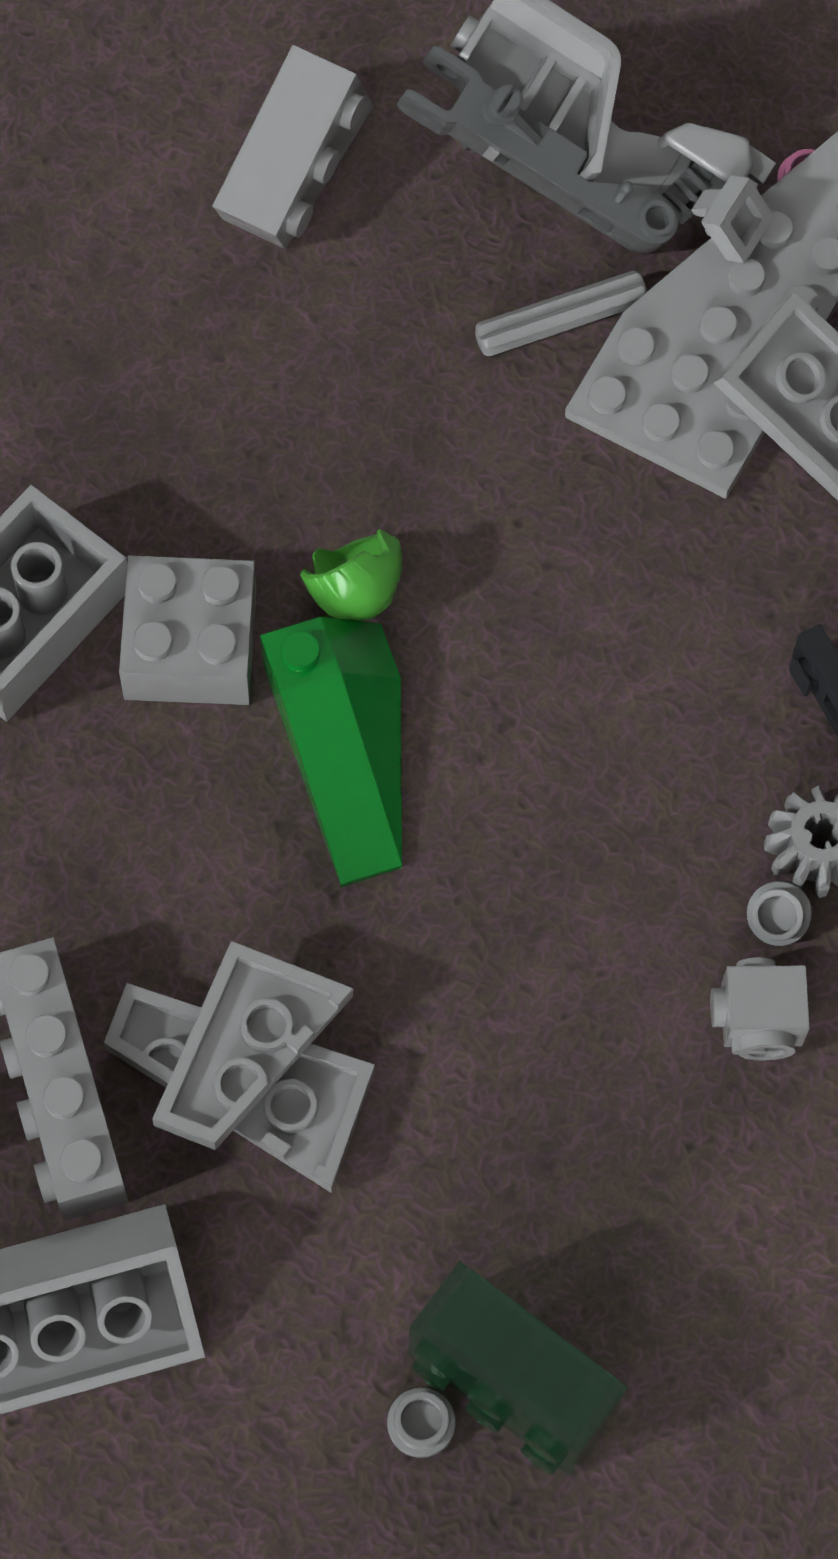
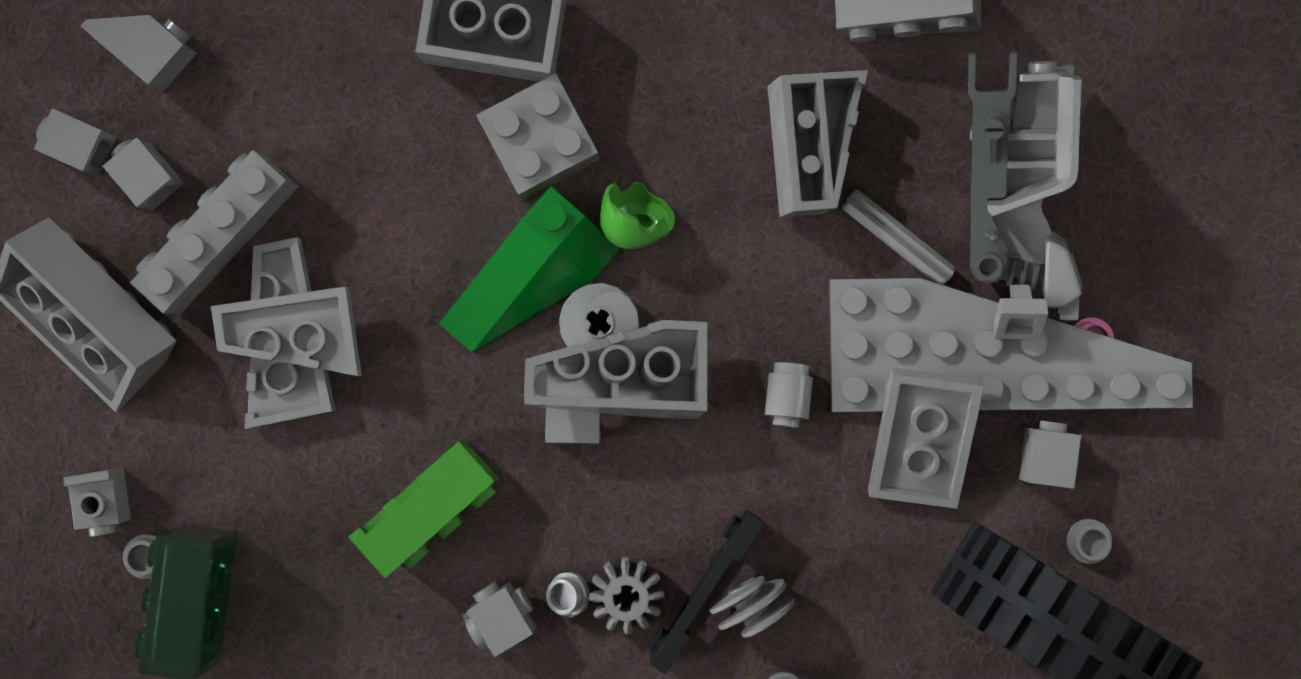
camera: 60 degrees right, 20 degrees up
none -> light grey brick [63,468,131,536]
none -> bright green wedge [348,439,499,578]
none -> light grey wedge [524,320,707,419]
none -> light grey panel [545,408,601,443]
none -> light grey piece [559,283,639,347]
none -> light grey brick [765,362,813,428]
none -> light grey wedge [768,70,868,217]

